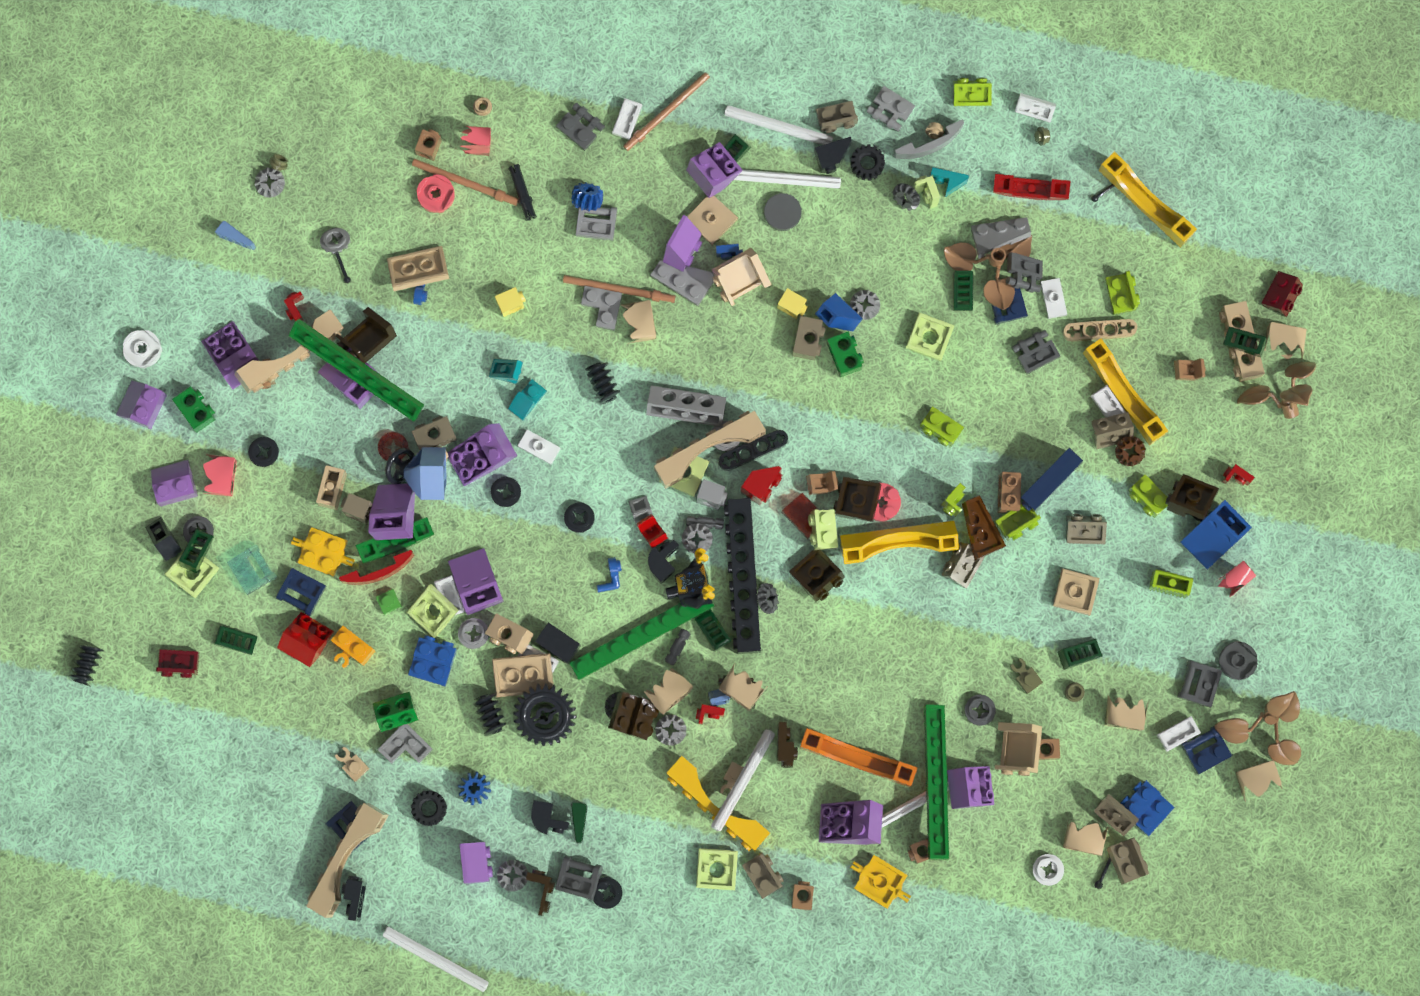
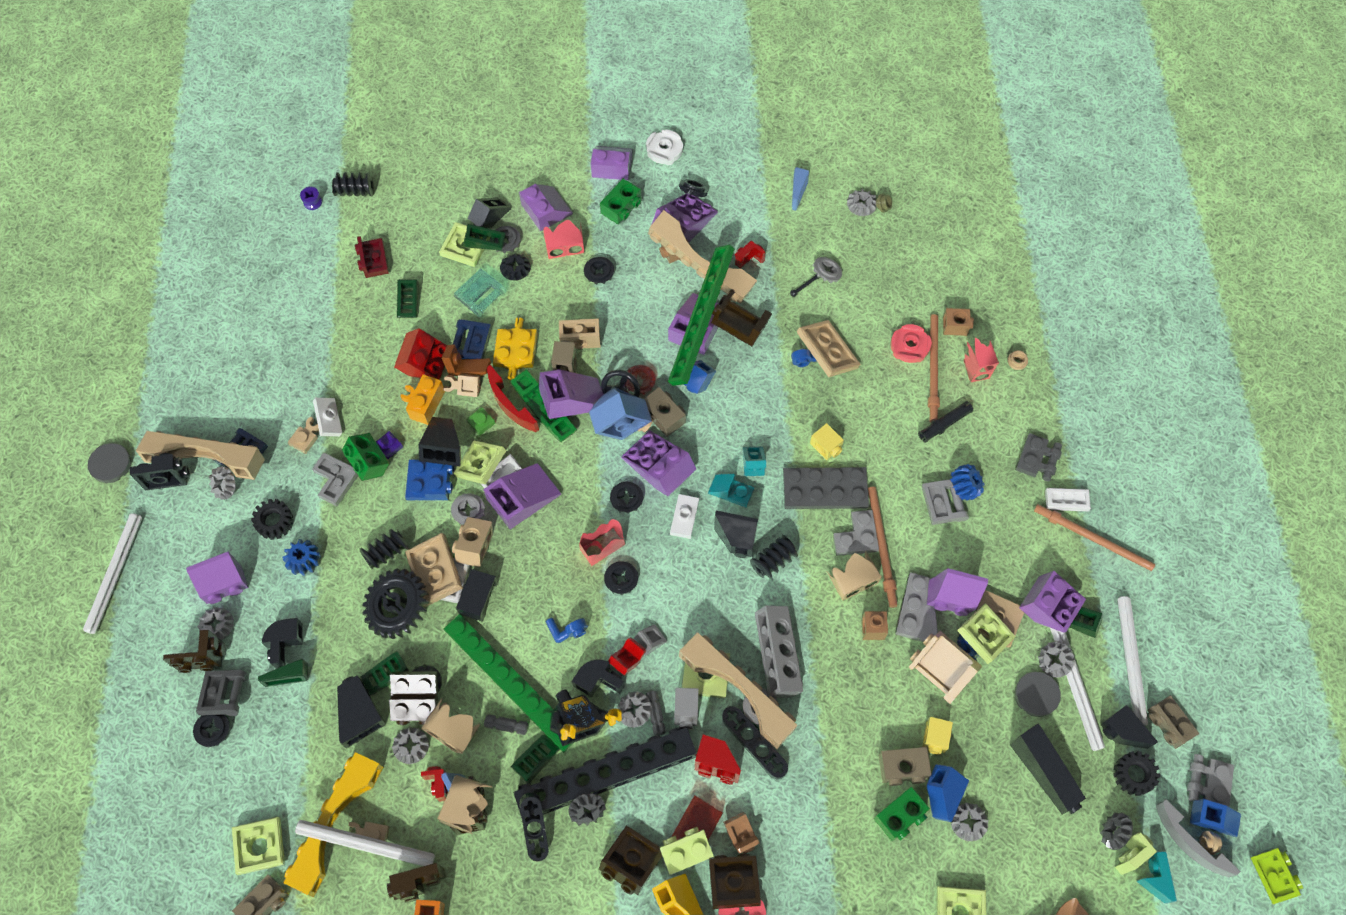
camera: 75 degrees right, 15 degrees down
none -> dark grey tile [88,443,131,483]
none -> light grey gear [208,466,236,500]
none -> dark purple wheel [300,187,322,210]
none -> white plate [313,397,342,437]
none -> black slope [337,675,386,749]
none -> dark green slope [360,651,410,696]
none -> dark purple tile [376,431,403,460]
none -> black slope [418,417,461,466]
none -> dark orange bracket [442,345,491,376]
none -> tan plate [444,374,480,397]
none -> black gear [500,252,531,281]
none -> black beam [519,793,549,861]
none -> coral piece [579,519,625,566]
none -> black gear [679,179,708,198]
none -> blue brick [684,360,716,394]
none -> black slope [714,510,758,558]
none -> dark grey plate [783,467,869,509]
none -> medium nougat brick [861,611,888,640]
none -> yellowish green piece [957,603,1016,664]
none -> black slope [1010,723,1086,815]
none -> light grey gear [1038,642,1075,678]
none -> blue slope [1189,799,1241,837]

